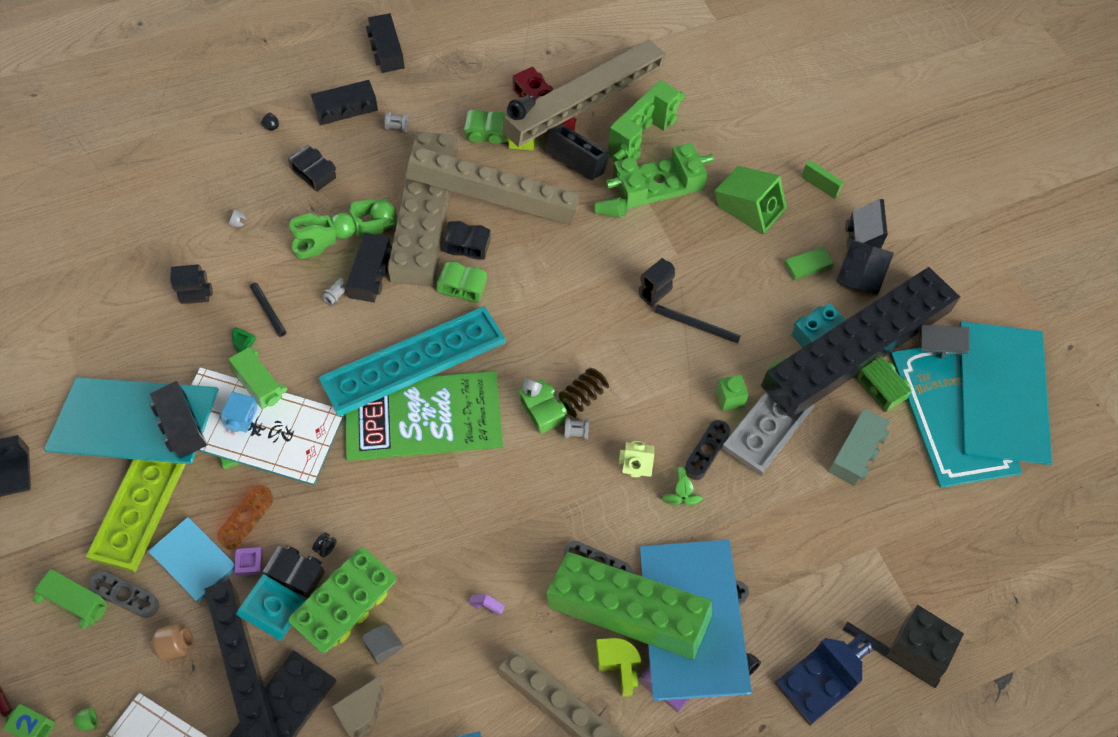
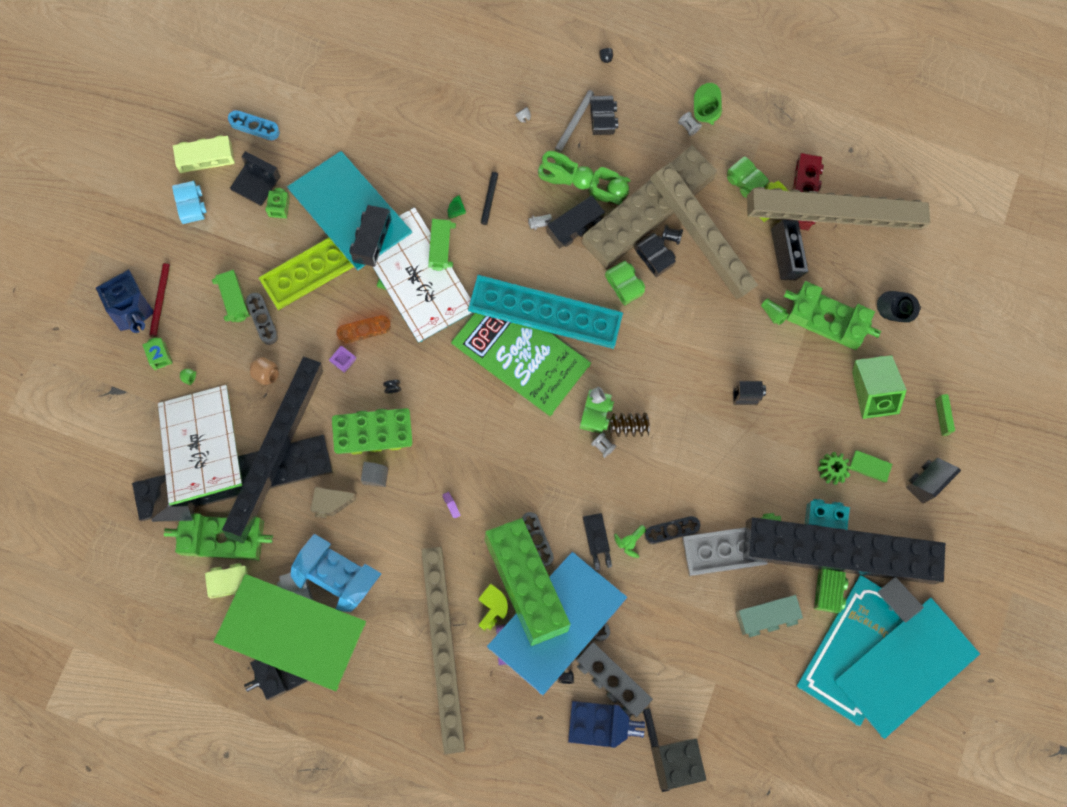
camera: 40 degrees right, 15 degrees up
medium azure tile [148,517,235,603] -> none
black brick [170,264,213,304] -> none
dark azure brick [221,391,257,433] -> none
teal plate [236,574,306,641] -> none
black brick [263,545,325,598] -> none
black brick [311,80,378,125] -> none
black brick [366,13,405,73] -> none
black cone [507,95,536,120] -> none
bright green brick [608,80,686,162] -> none
yellowish green brick [619,441,654,477] -> none
black bar [654,304,741,343] -> none
bright green brick [716,375,749,412] -> none
black slope [836,239,894,294] -> none
none -> bright green brick [265,188,290,219]
none -> light grey bar [555,90,594,152]
none -> dark grey brick [576,642,653,718]
none -> black hinge [582,513,612,570]
none -> black bush [662,225,683,245]
none -> bright green piece [694,83,723,125]
none -> bright green gear [818,452,852,485]
none -> black piece [877,291,921,323]

